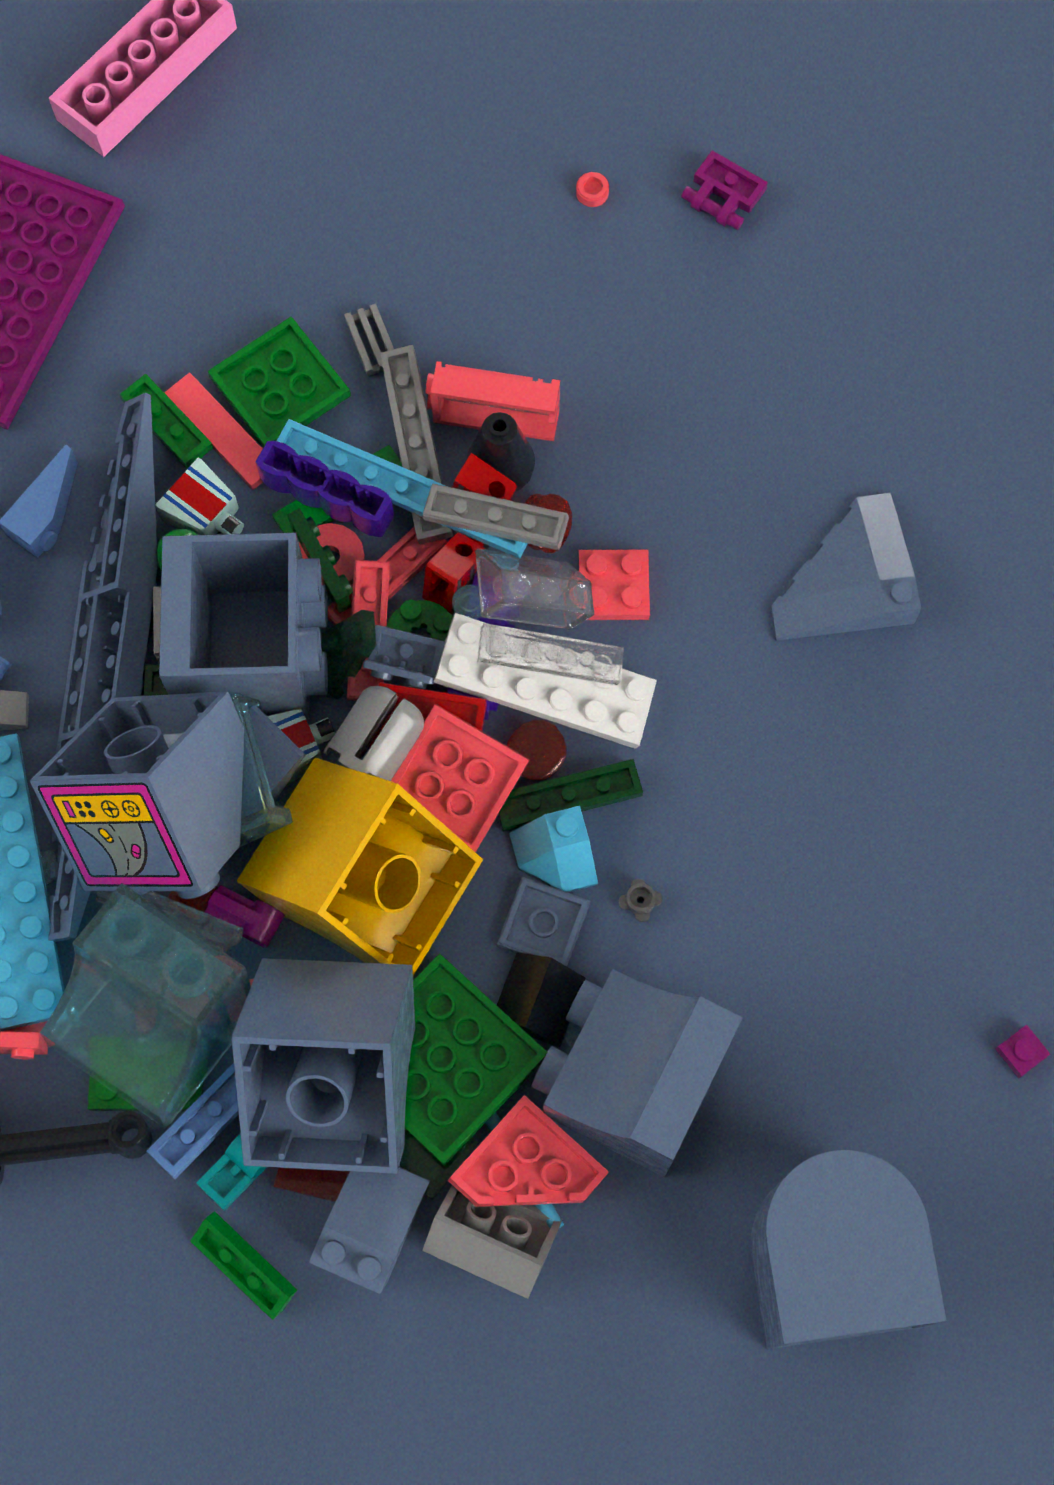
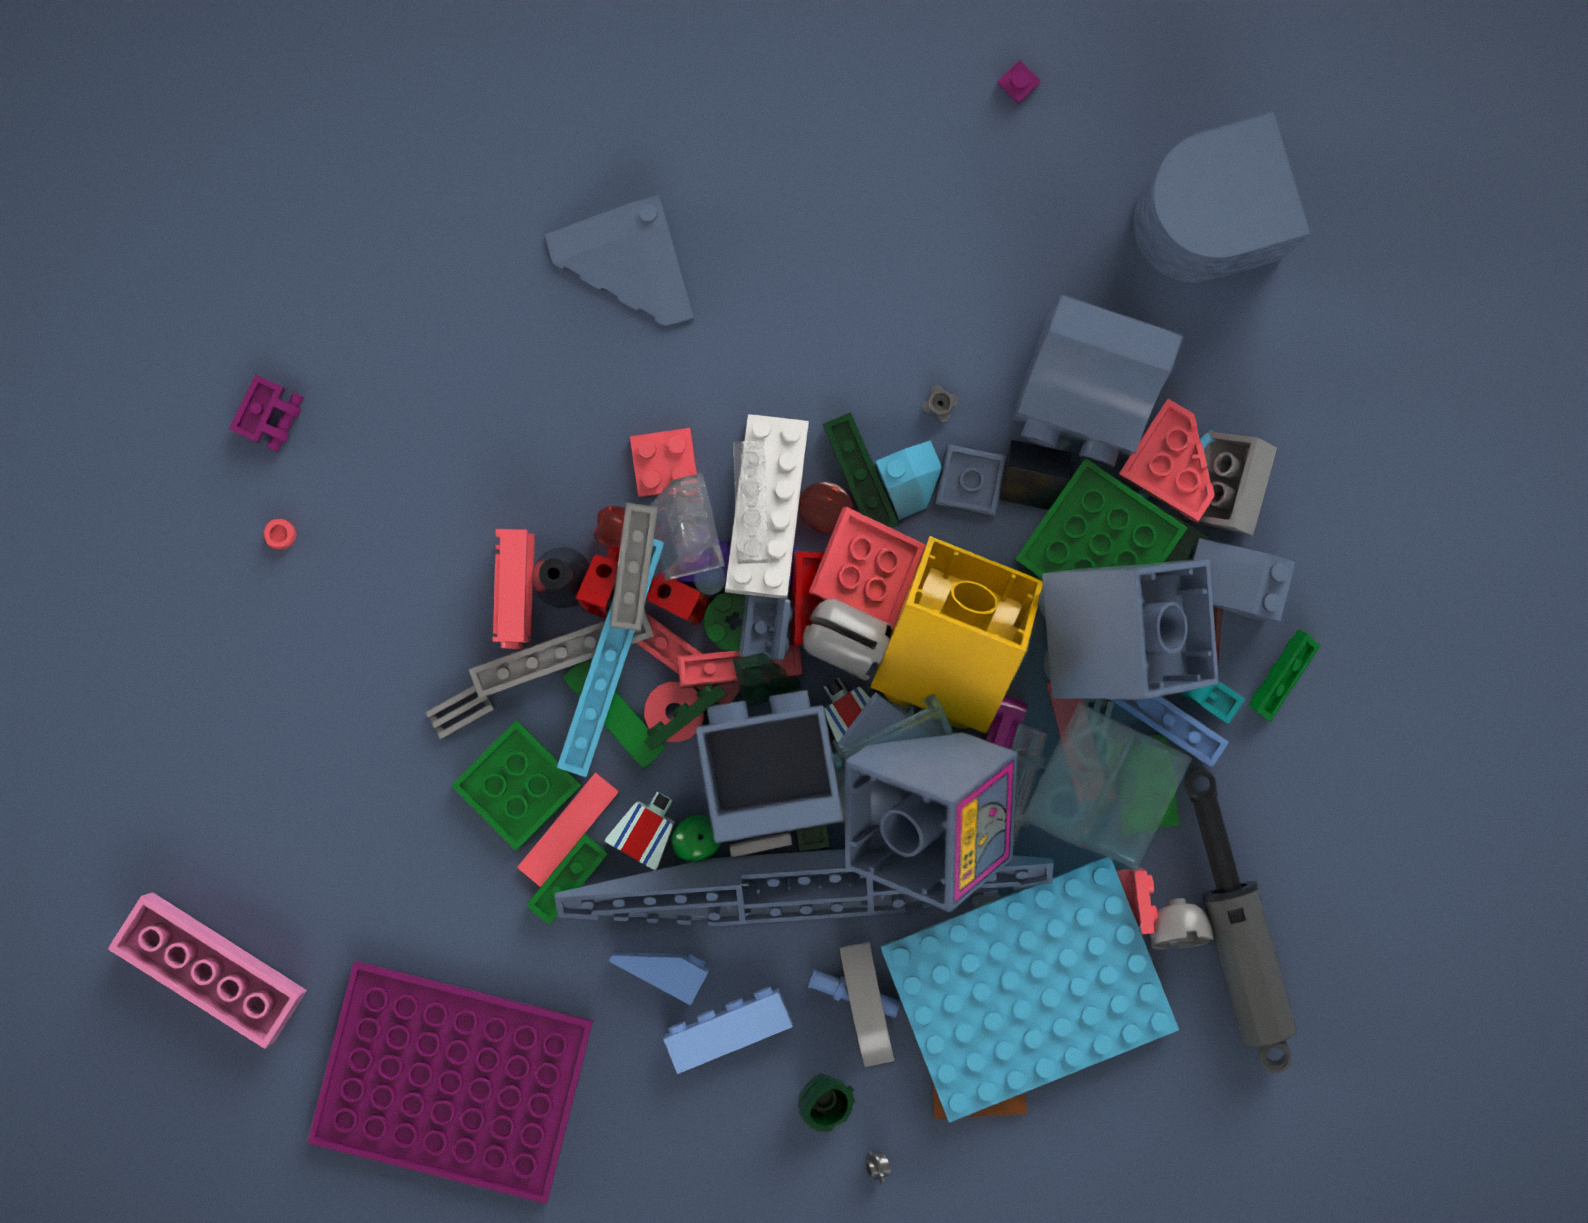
camera: 95 degrees left, 15 degrees up
dark purple brick [256,441,394,537] -> none

